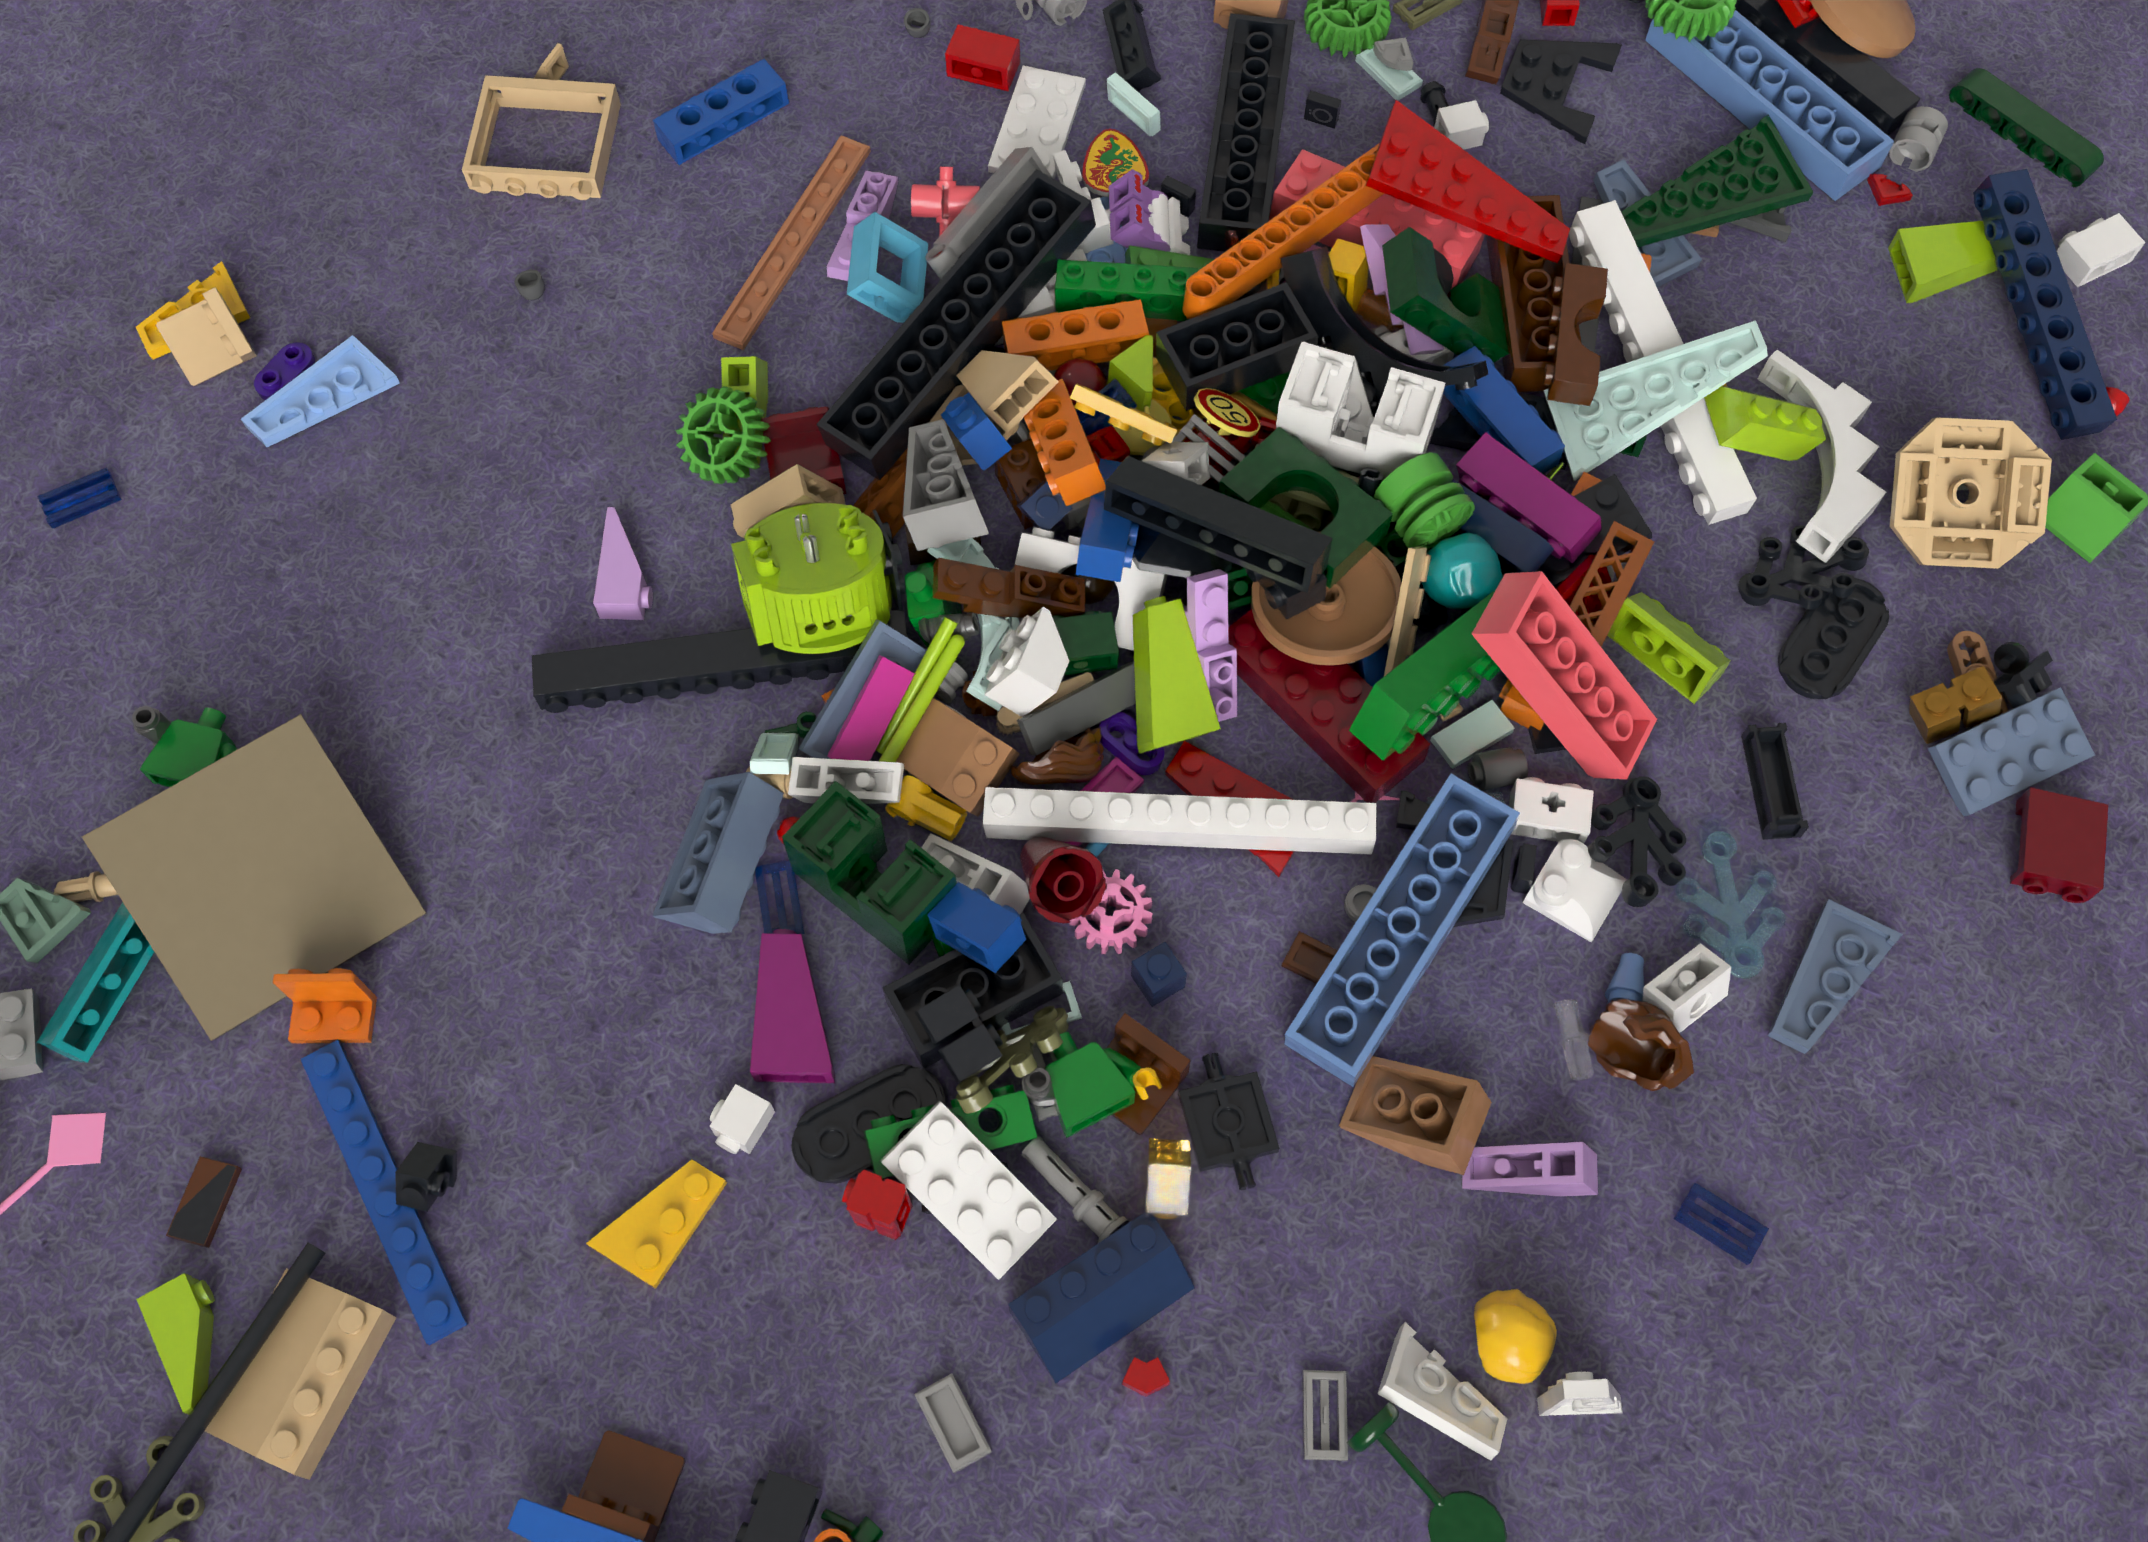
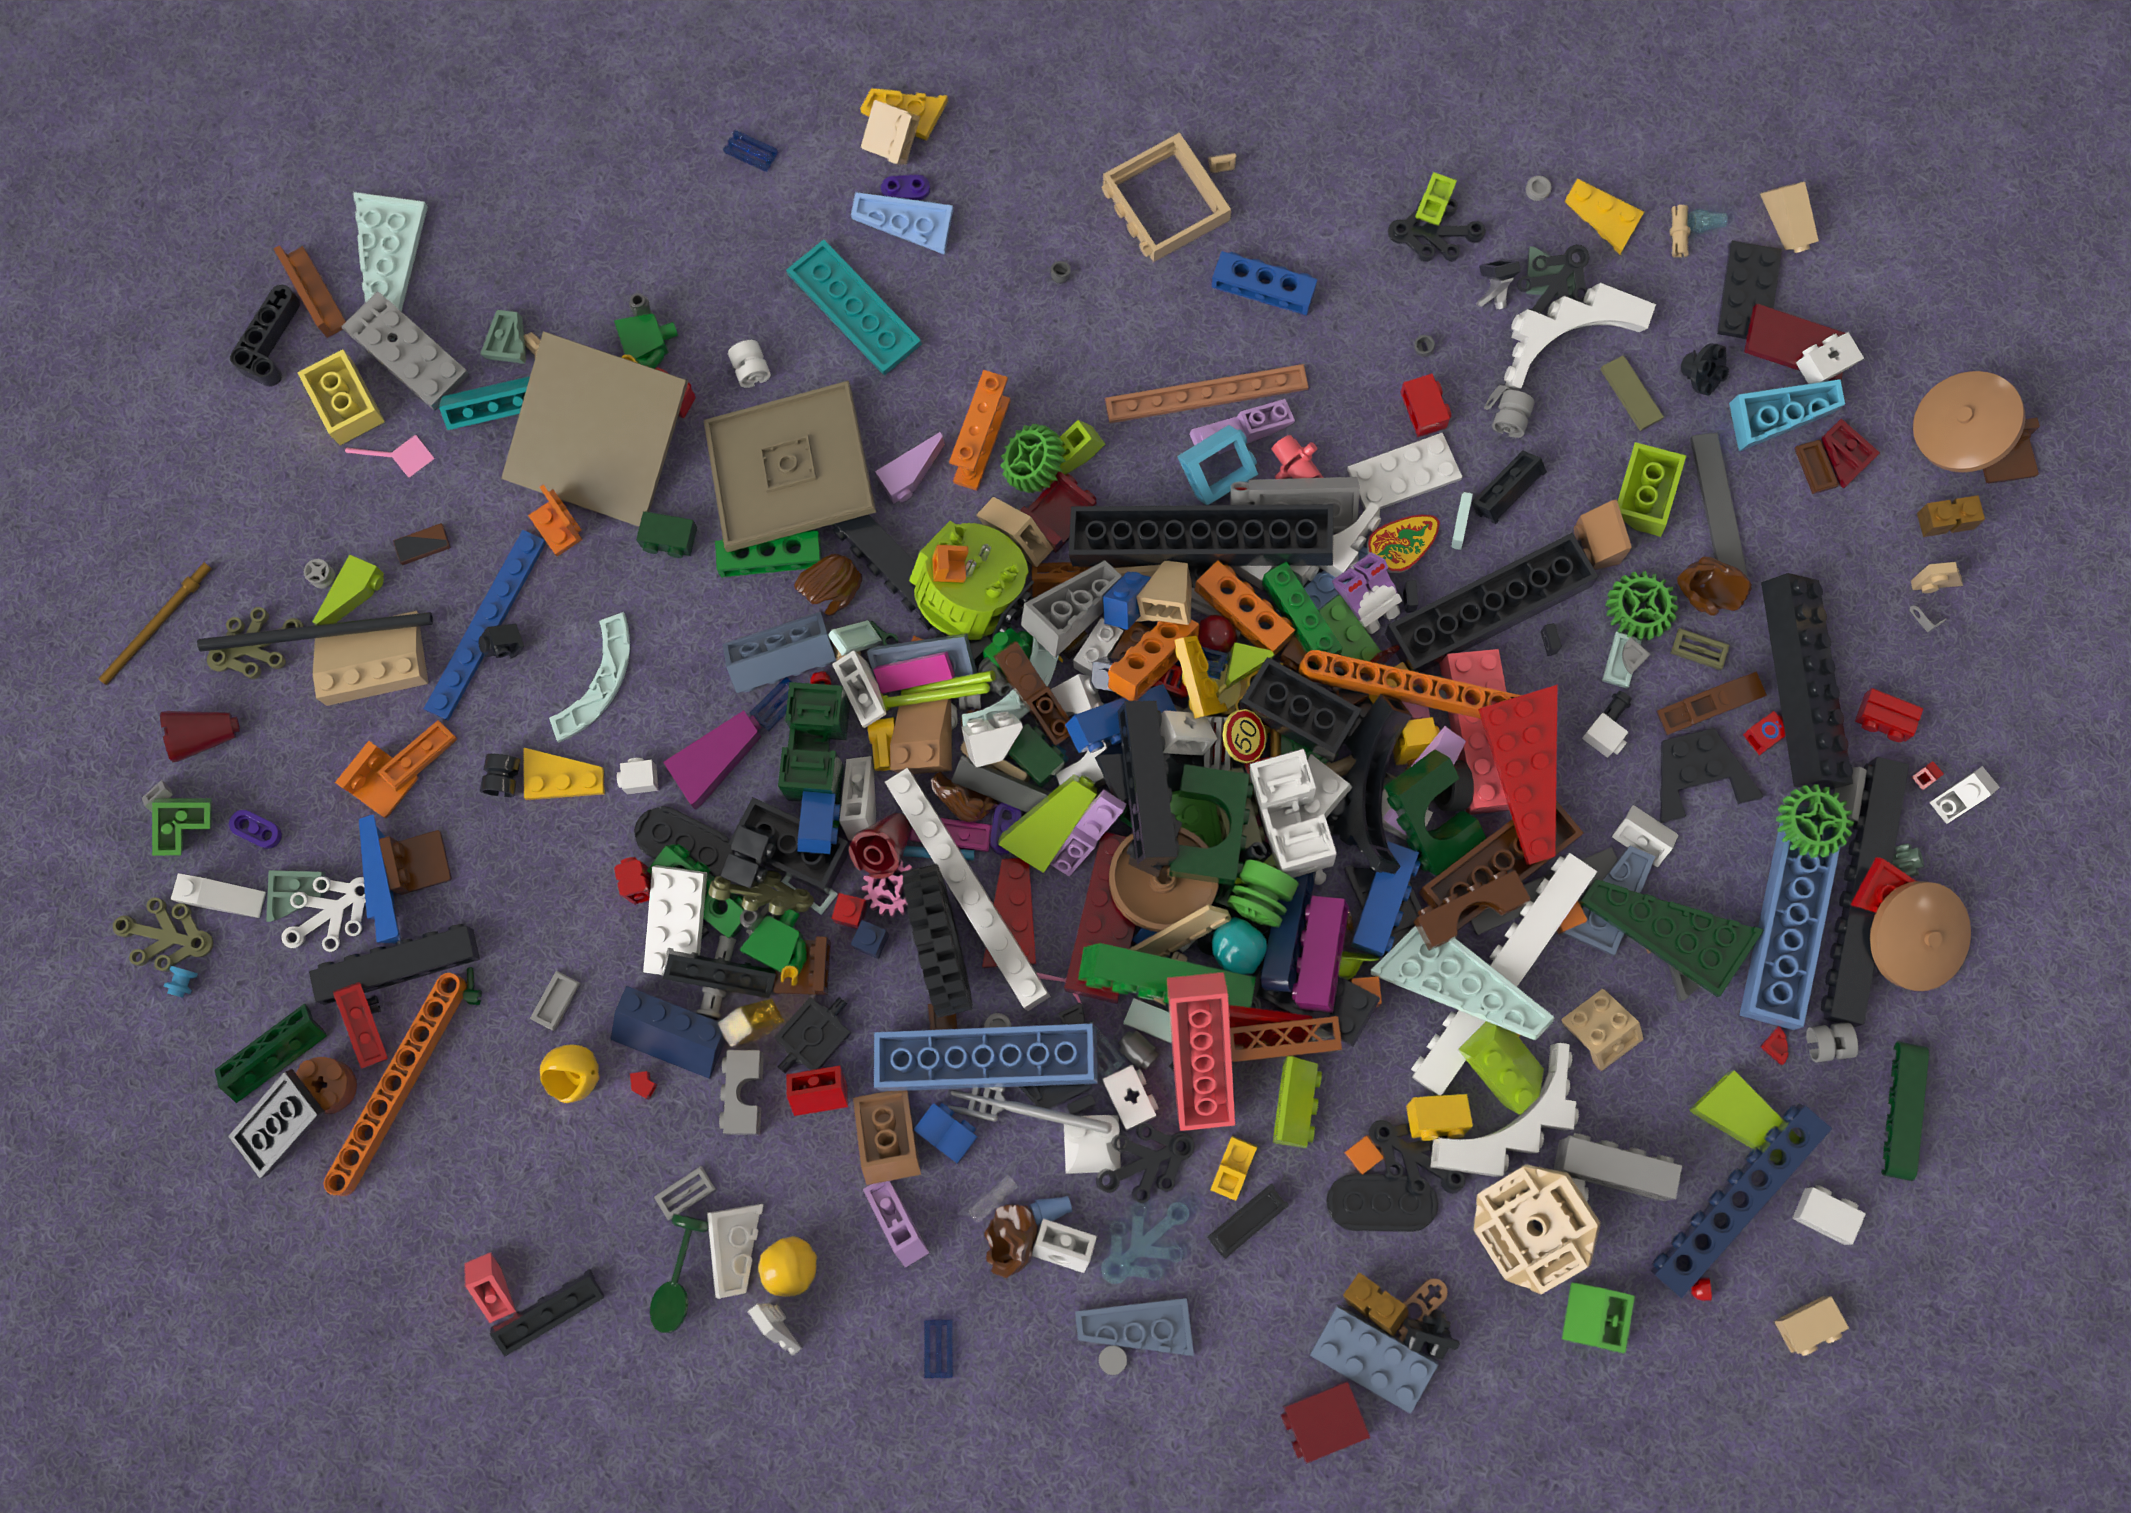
camera: 60 degrees right, 10 degrees up
none -> light grey wheel [304,559,335,589]
none -> orange bracket [335,741,418,818]
none -> orange tile [377,720,457,792]
none -> black wheel [480,753,520,797]
none -> yellow piece [540,1045,600,1103]
none -> light aqua tile [549,612,630,743]
none -> dark green brick [636,511,697,558]
none -> black hinge [662,947,776,999]
none -> dark tan tile [704,380,876,552]
none -> green brick [715,530,822,578]
none -> light grey arch [719,1050,764,1135]
none -> white wheel [728,340,771,388]
none -> teal plate [786,239,922,376]
none -> red brick [786,1066,848,1116]
none -> reddish brown hair [794,554,862,616]
none -> red brick [831,893,868,929]
none -> black tyre [902,863,973,1018]
none -> blue brick [914,1103,978,1164]
none -> orange panel [932,545,969,583]
none -> light grey piece [947,1087,1112,1134]
none -> orange fence [949,370,1011,491]
none -> white brick [1073,617,1124,676]
none -> light grey tile [1099,1345,1127,1375]
none -> yellow slope [1210,1136,1257,1201]
none -> orange tile [1344,1135,1383,1175]
none -> yellow brick [1406,1094,1473,1141]
none -> light grey brick [1553,1133,1682,1201]
none -> tan bracket [1562,989,1644,1071]
none -> white panel [1612,805,1678,867]

